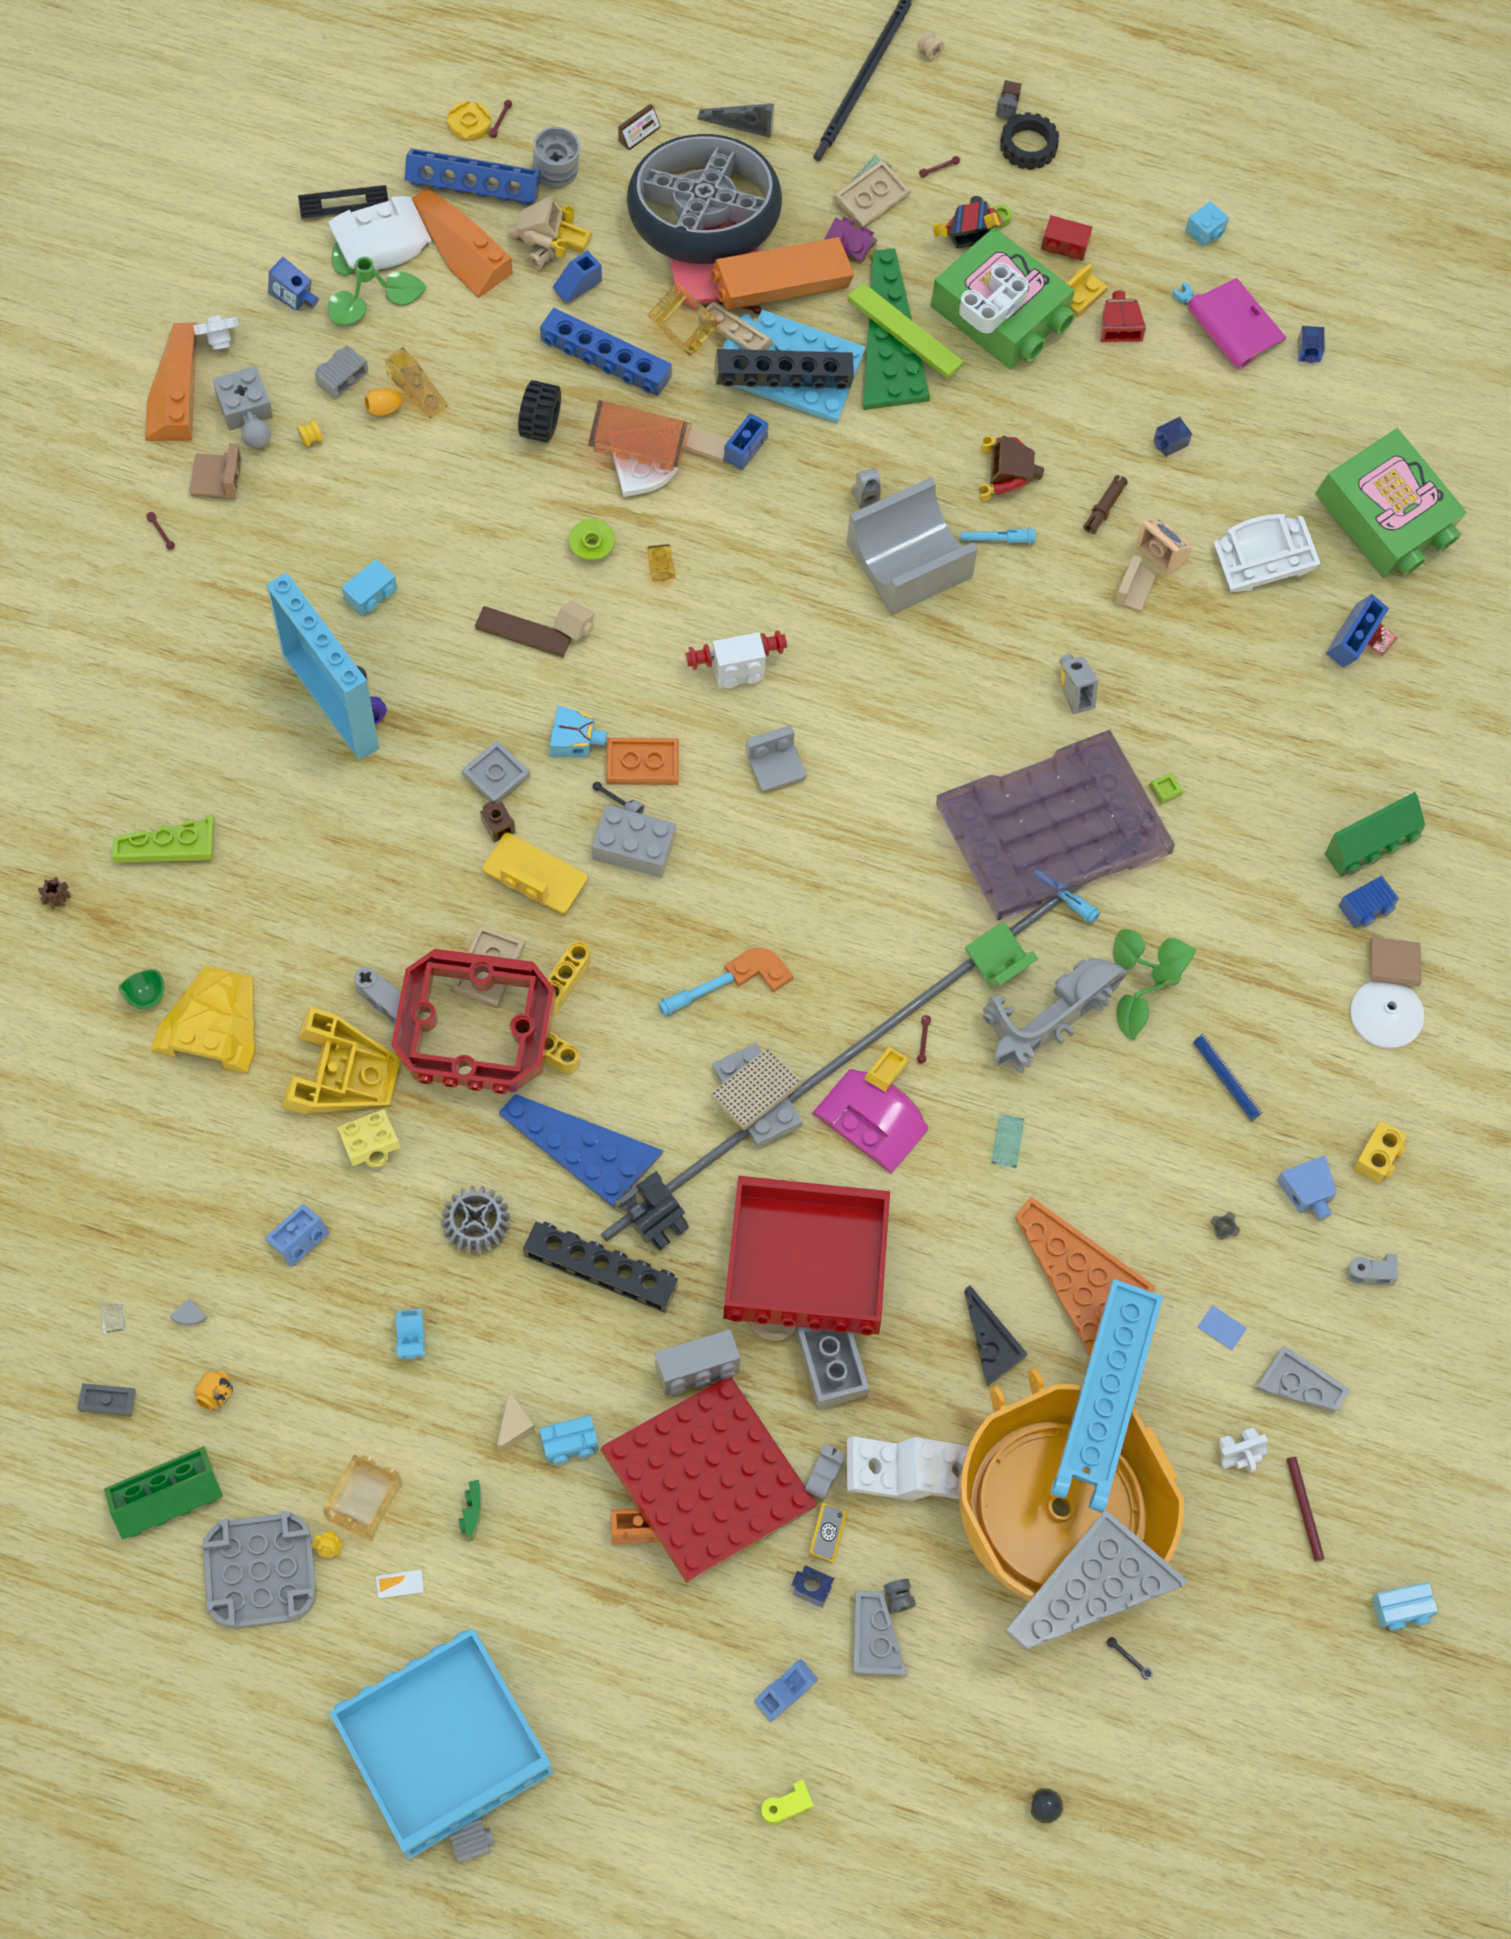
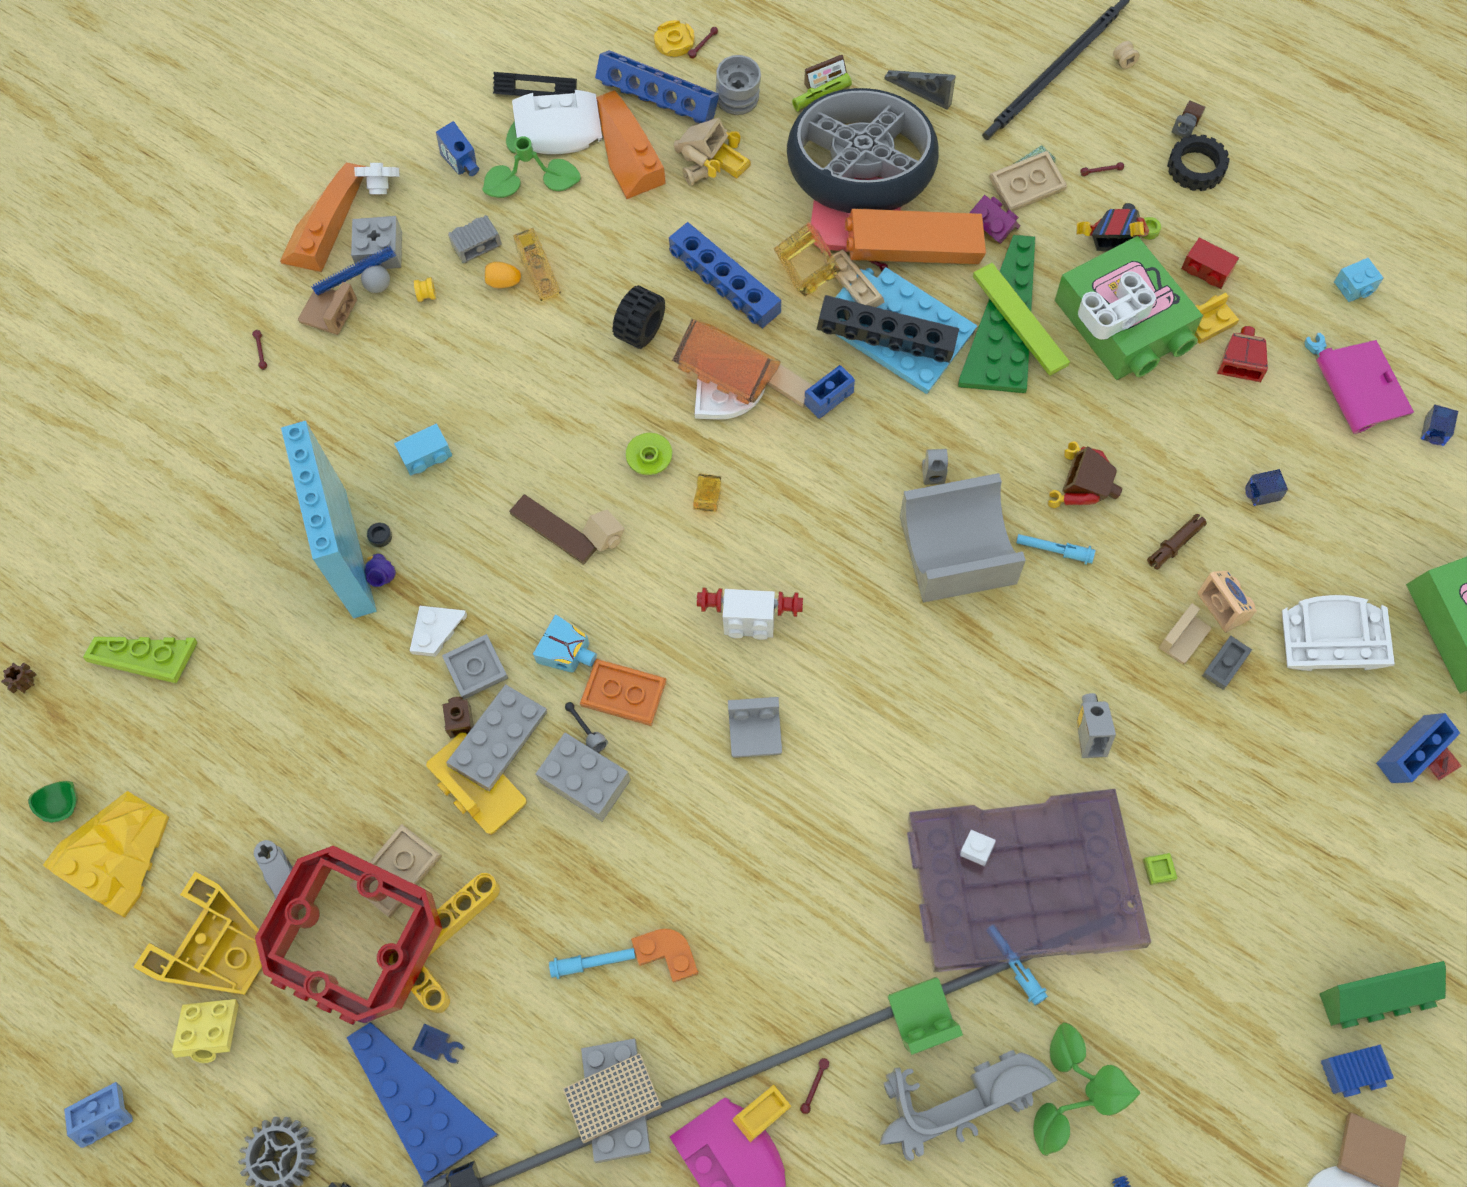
camera: 25 degrees right, 0 degrees up
blue slope [553,250,602,304] -> none
none -> blue axle [311,245,396,296]
none -> white wing [410,606,467,657]
none -> clear blue plate [412,1024,465,1064]
none -> light grey plate [446,684,547,792]
none -> lime pin [792,73,852,112]
none -> white plate [960,830,996,866]
none -> dark grey plate [1202,636,1252,690]

